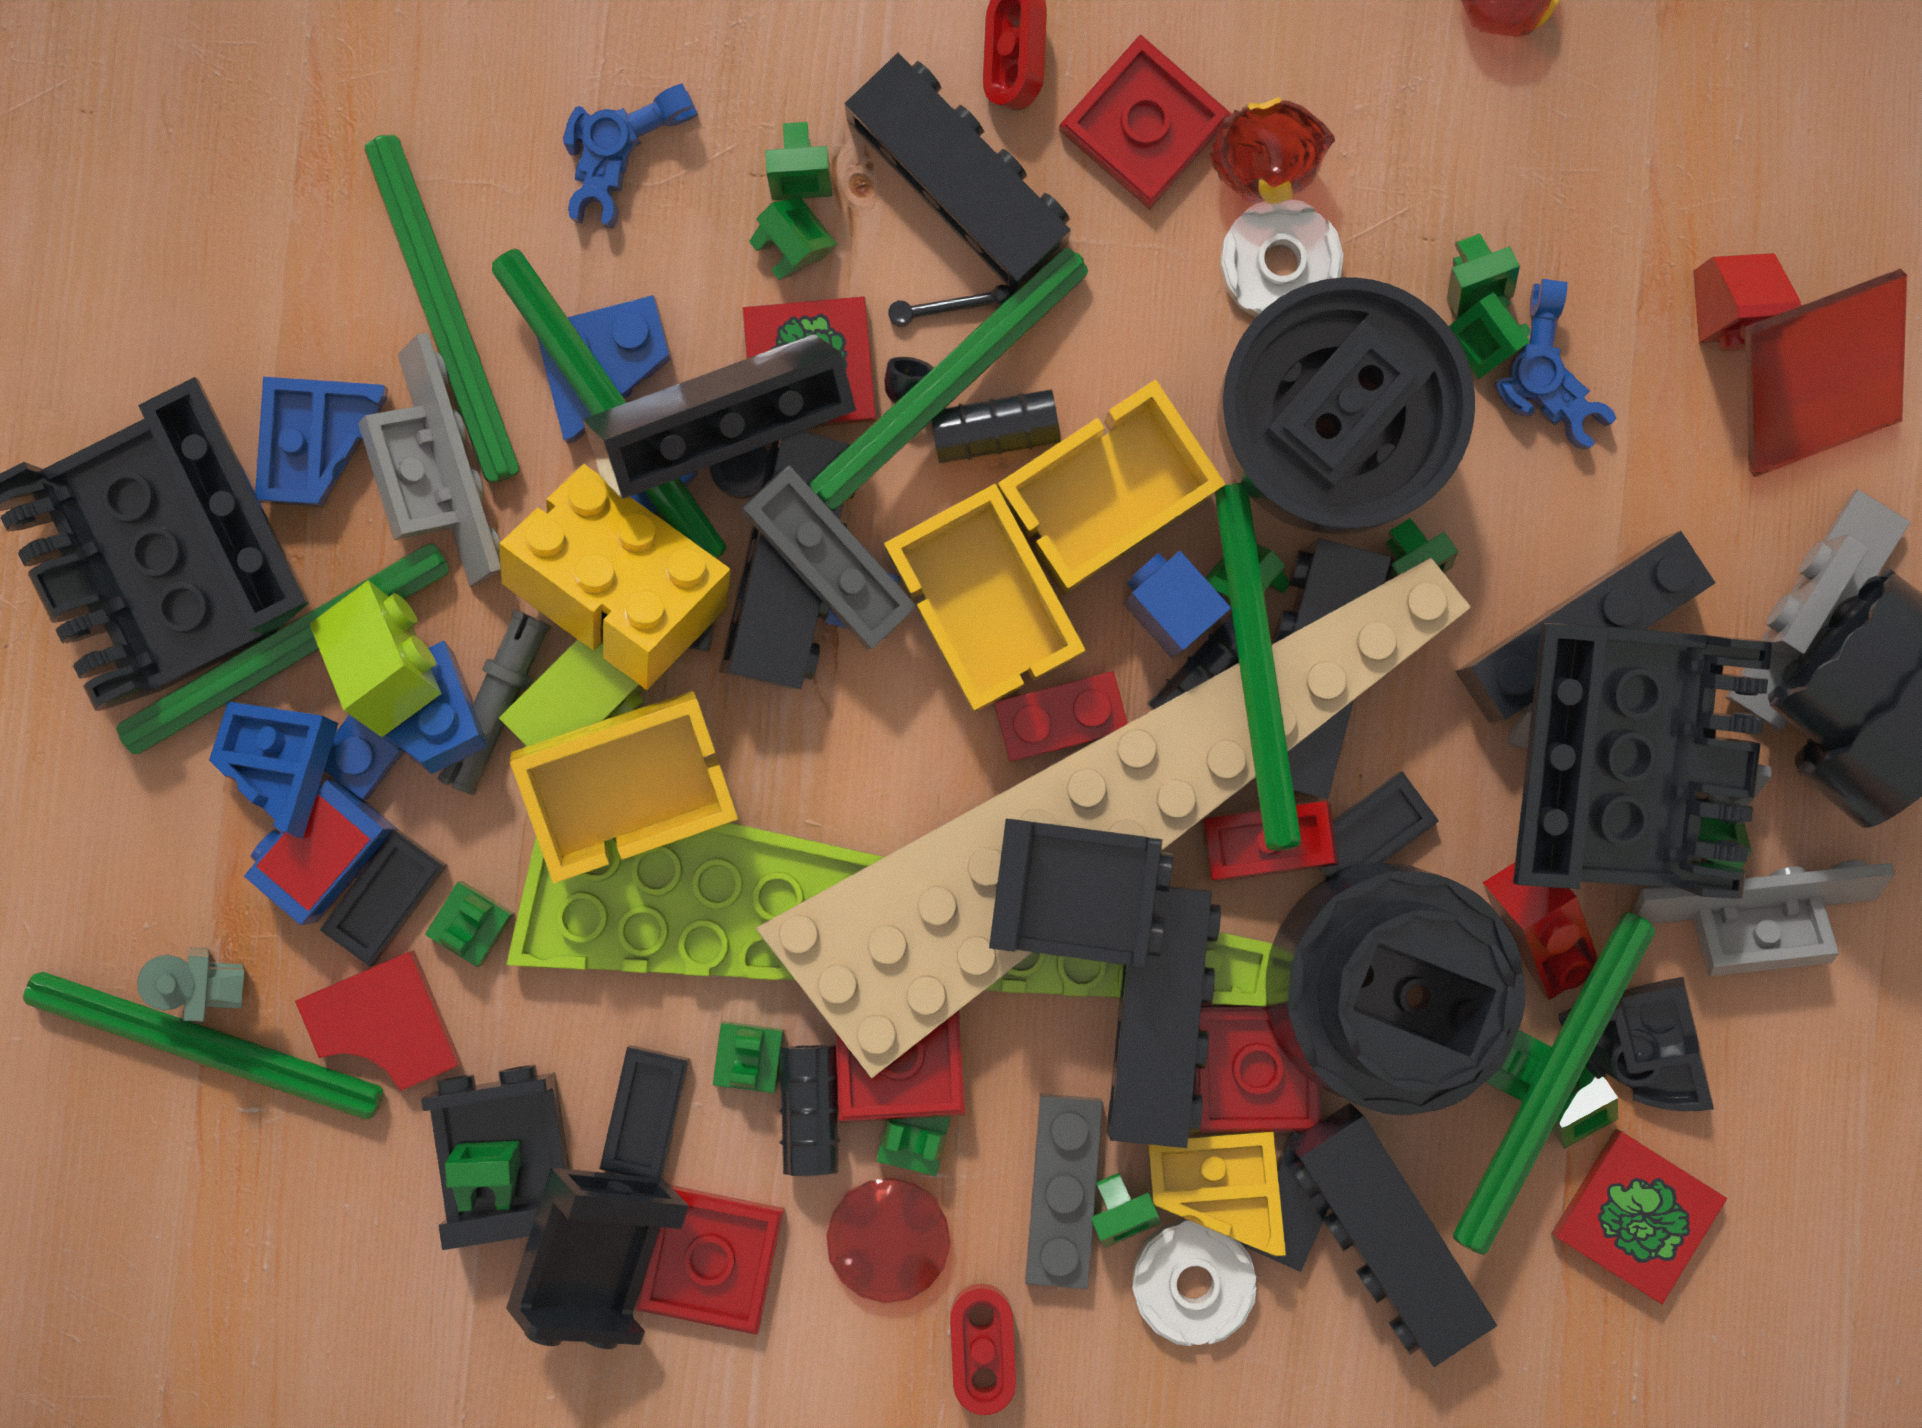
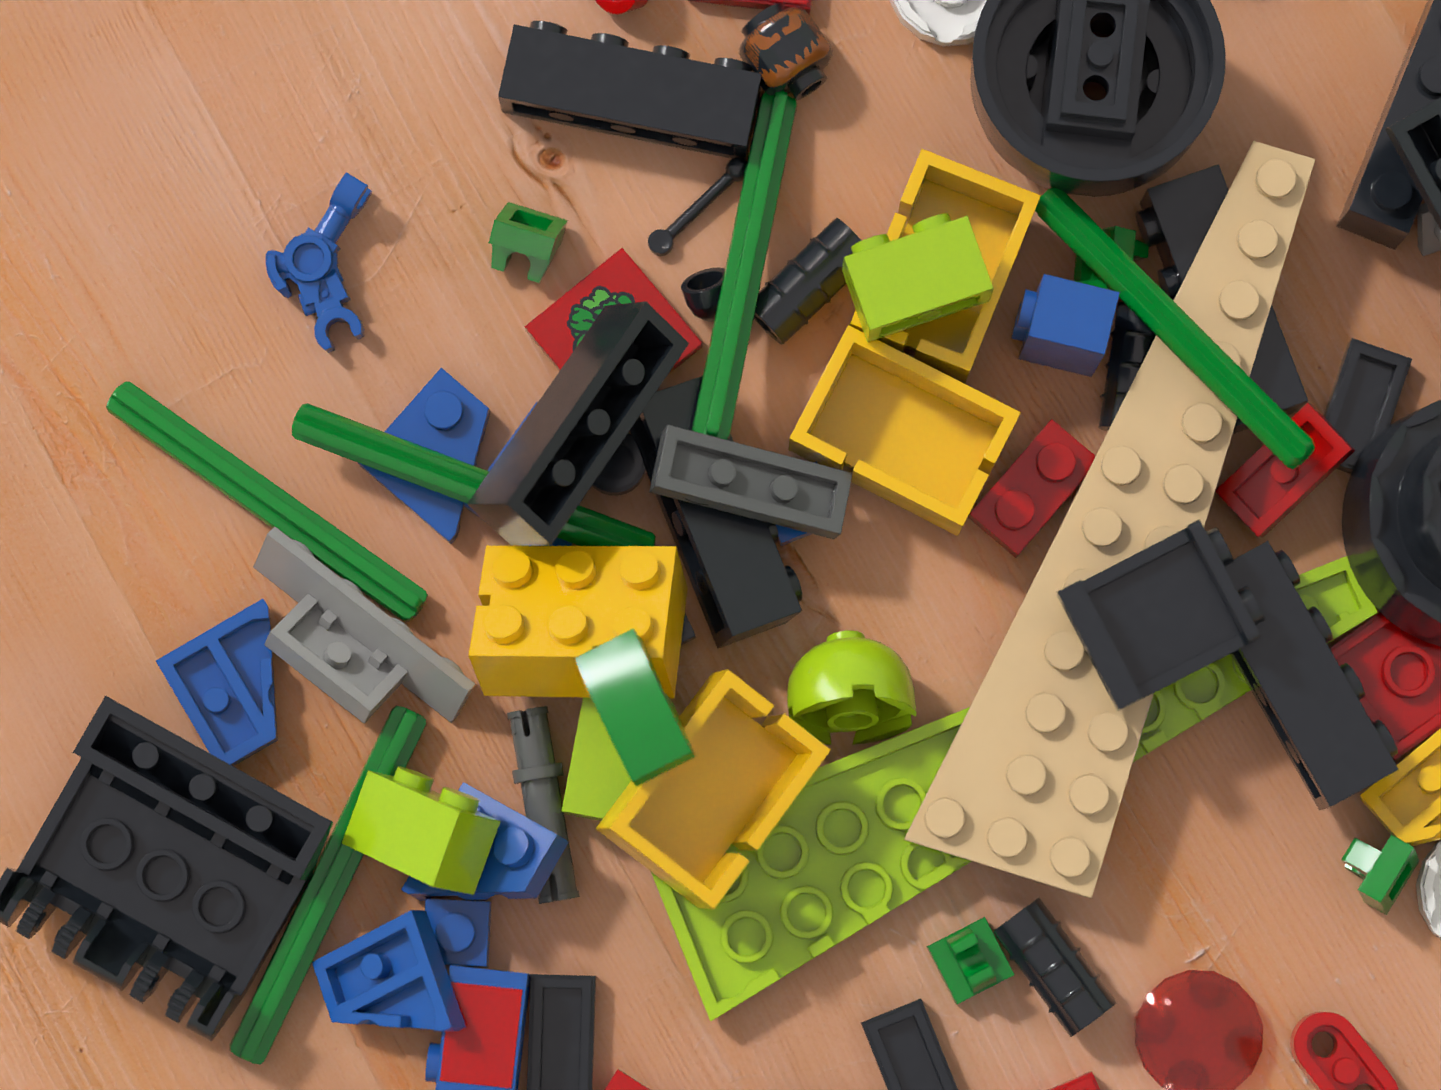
camera: 30 degrees left, 5 degrees down
green tile [425,881,515,967] -> none
green tile [765,122,833,200] -> none
red tile [835,1010,965,1123] -> none
green tile [876,1117,951,1176] -> none
dark grey plate [1025,1093,1103,1289] -> none
green tile [1386,518,1458,581] -> none
none -> green slope [575,628,696,787]
none -> black head [739,3,833,100]
none -> lime cylinder [787,630,916,745]
none -> lime brick [842,213,994,342]

